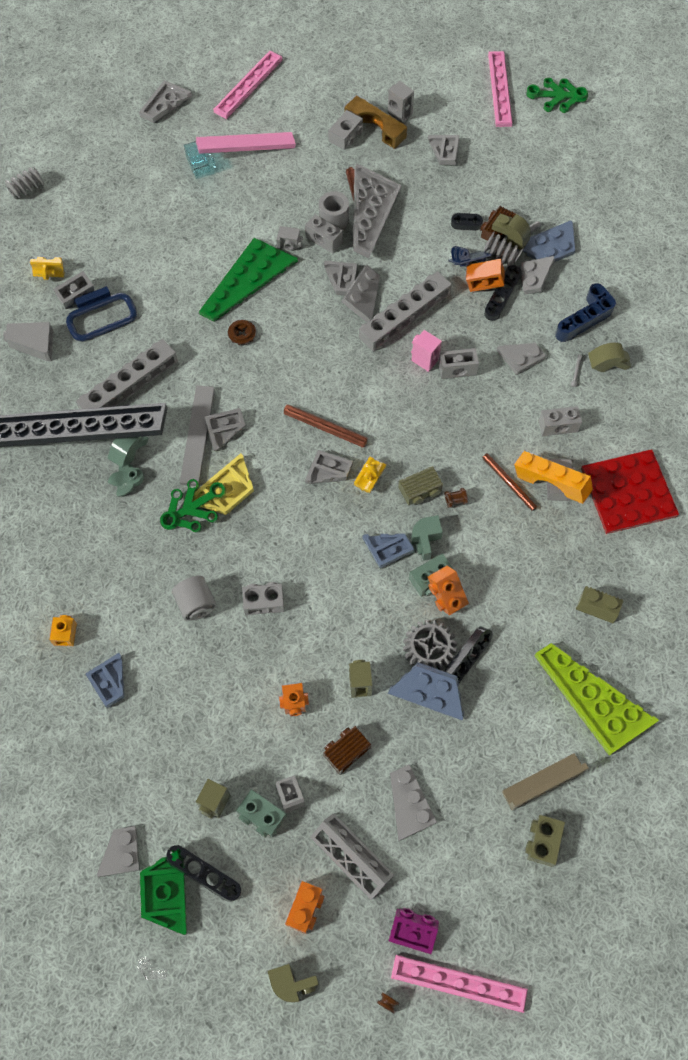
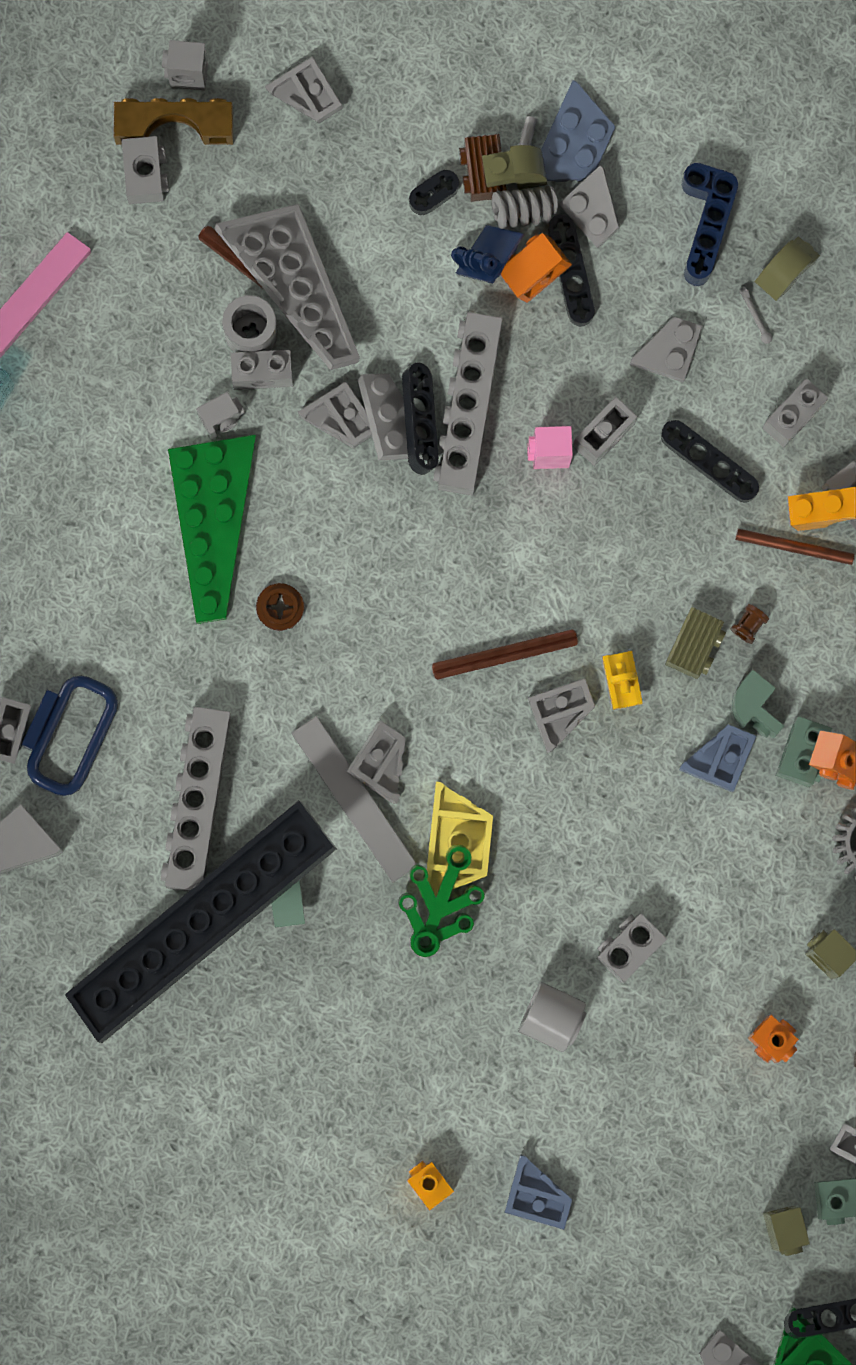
camera: 45 degrees left, 15 degrees up
sand green plate [107,464,144,497] -> none
none -> black beam [402,362,439,475]
none -> black beam [661,420,759,503]

